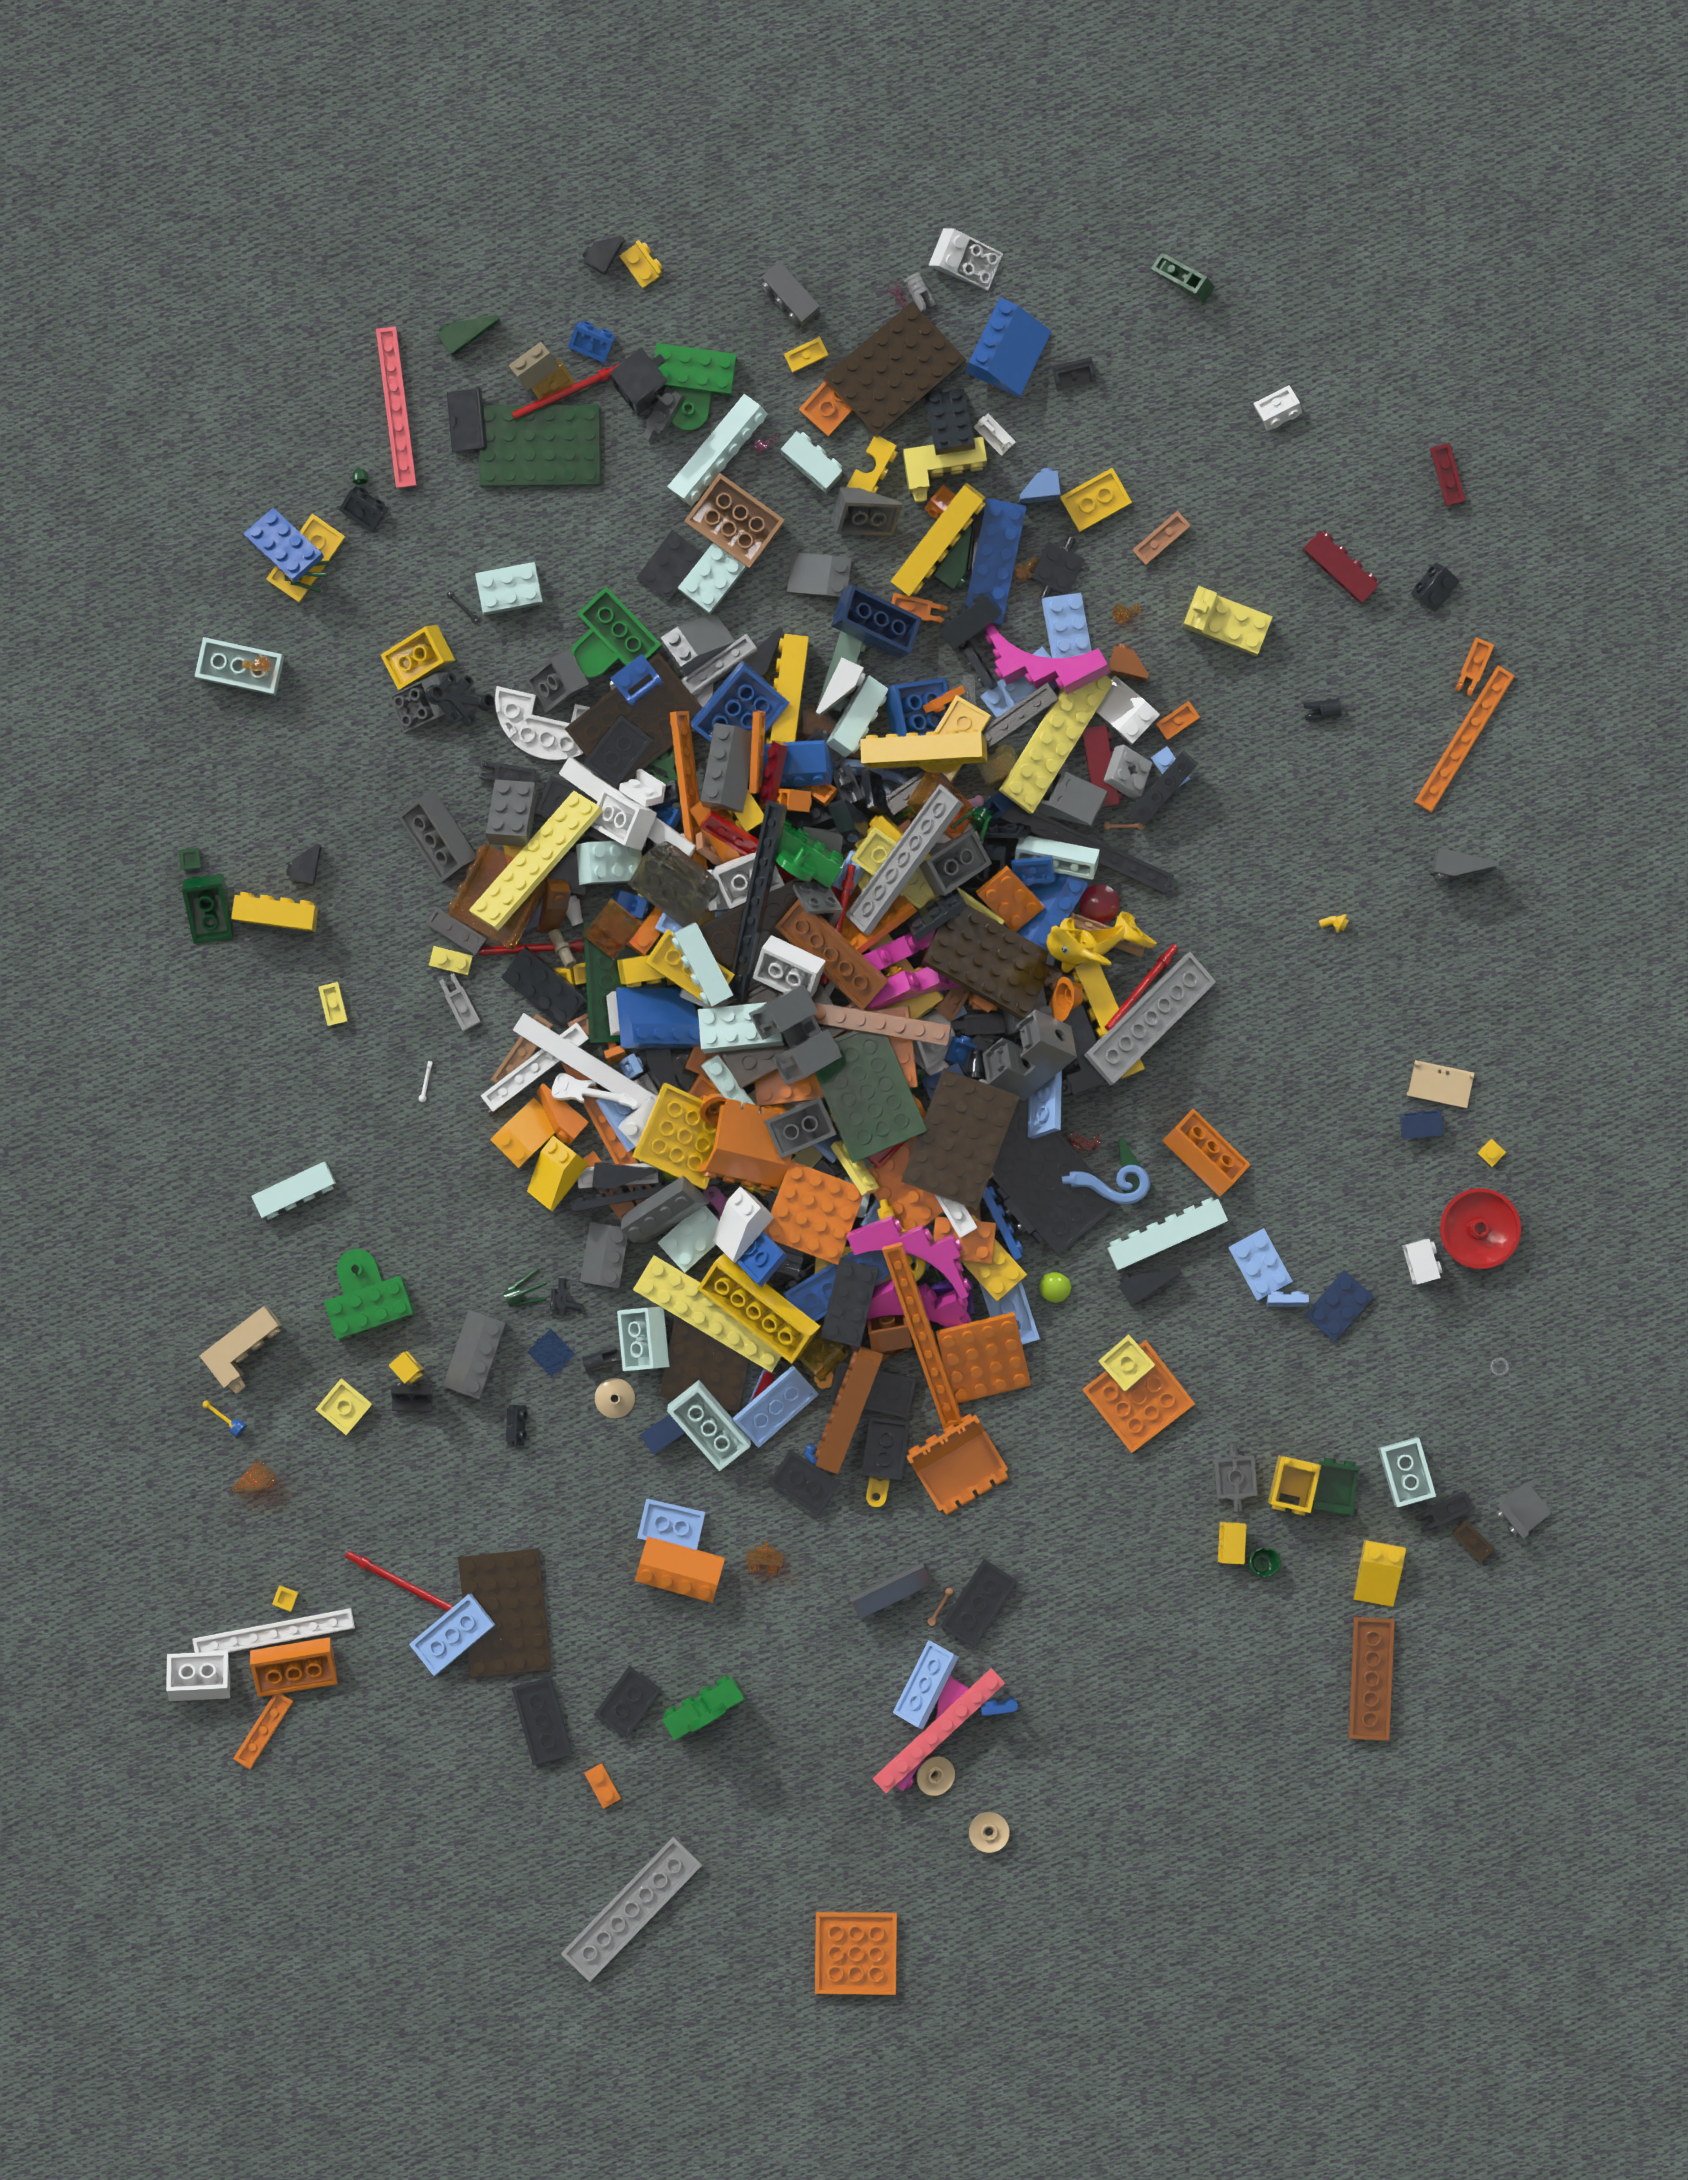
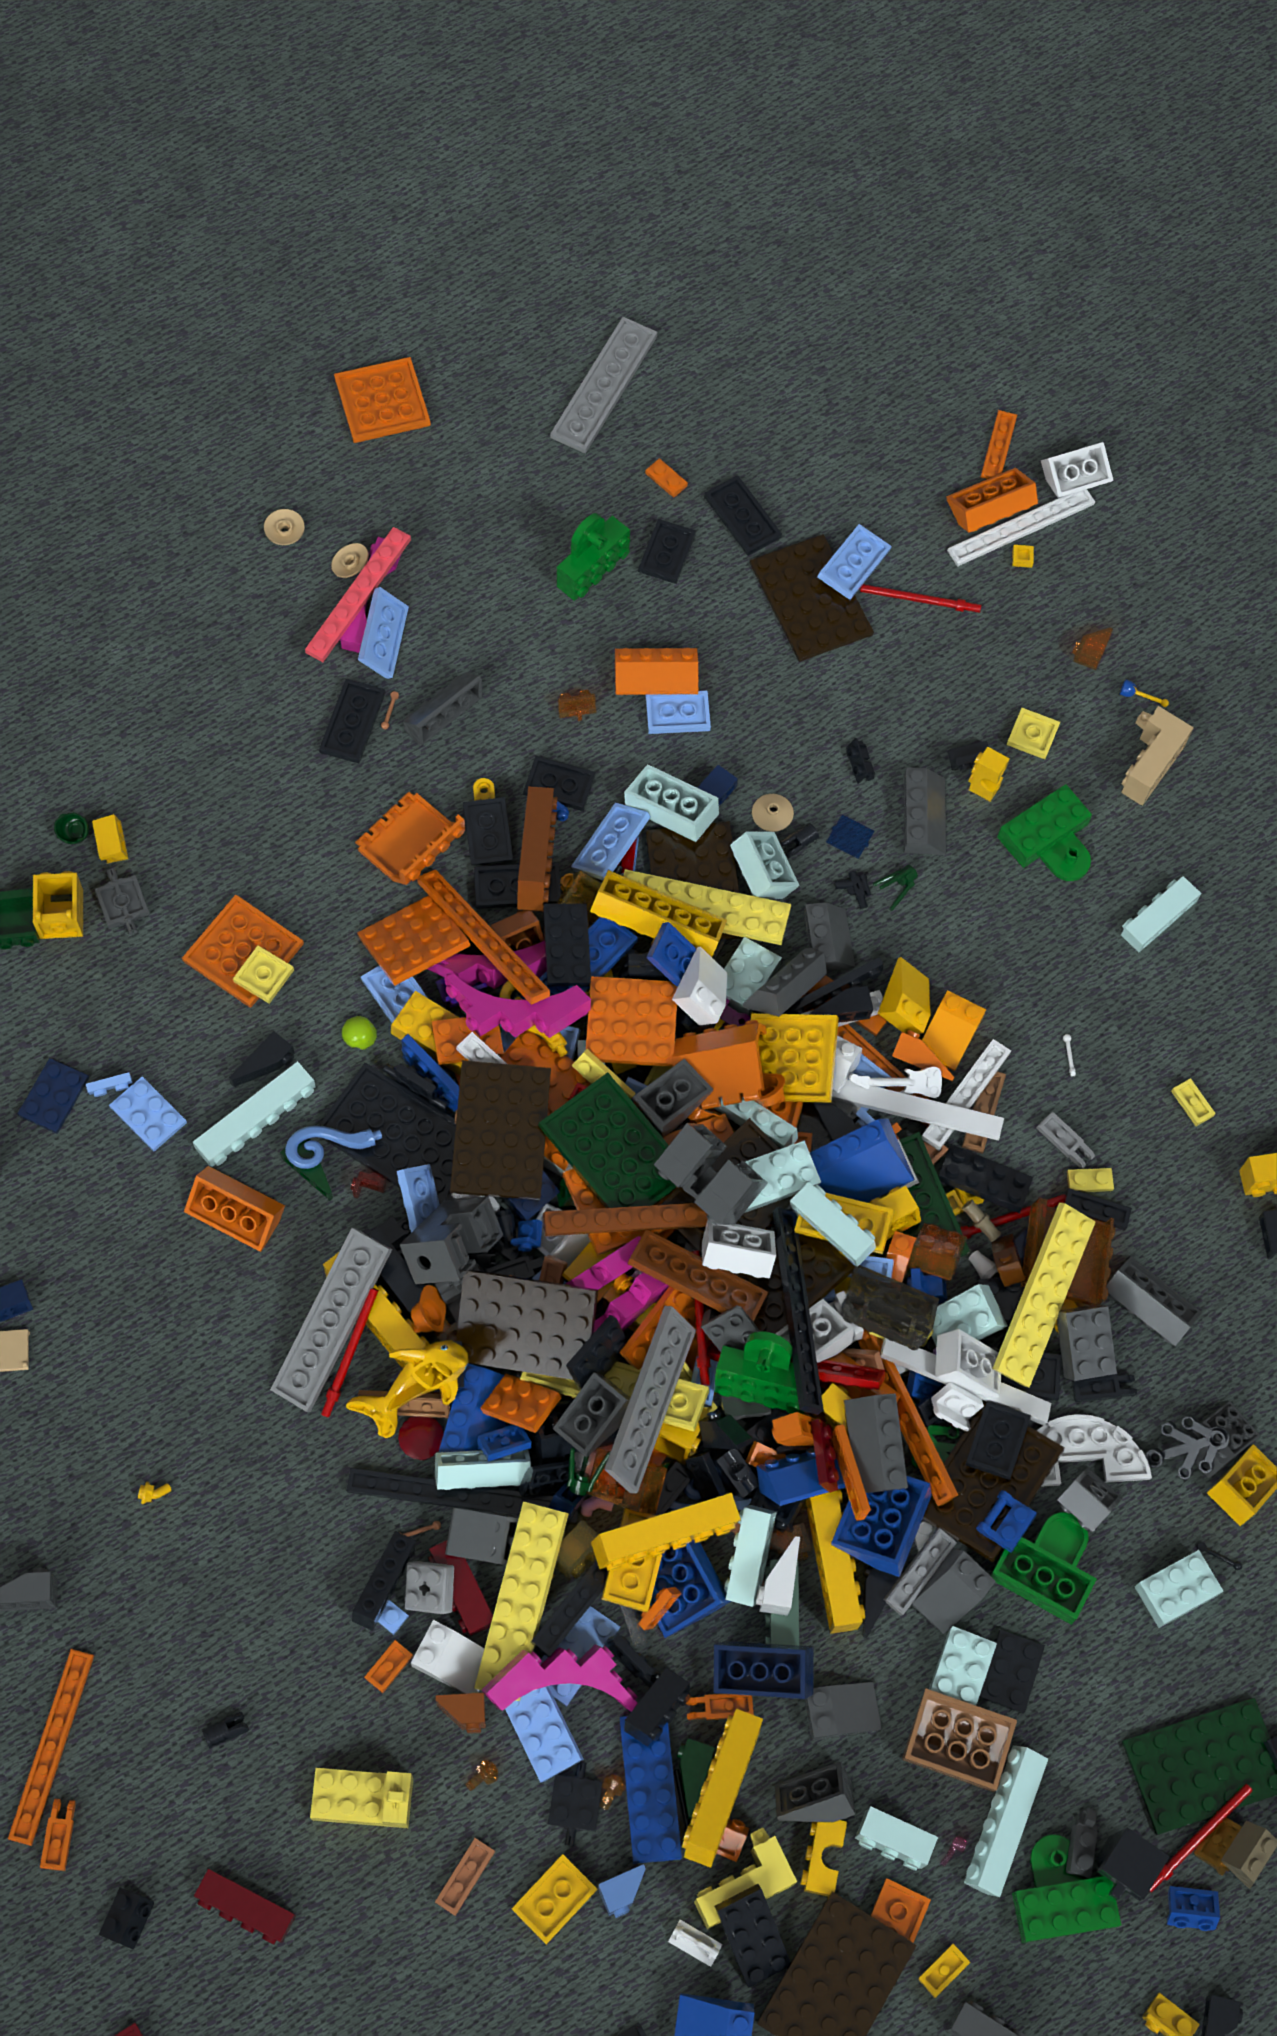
camera: 160 degrees right, 20 degrees down
blue plate [980,1697,1018,1716] -> none

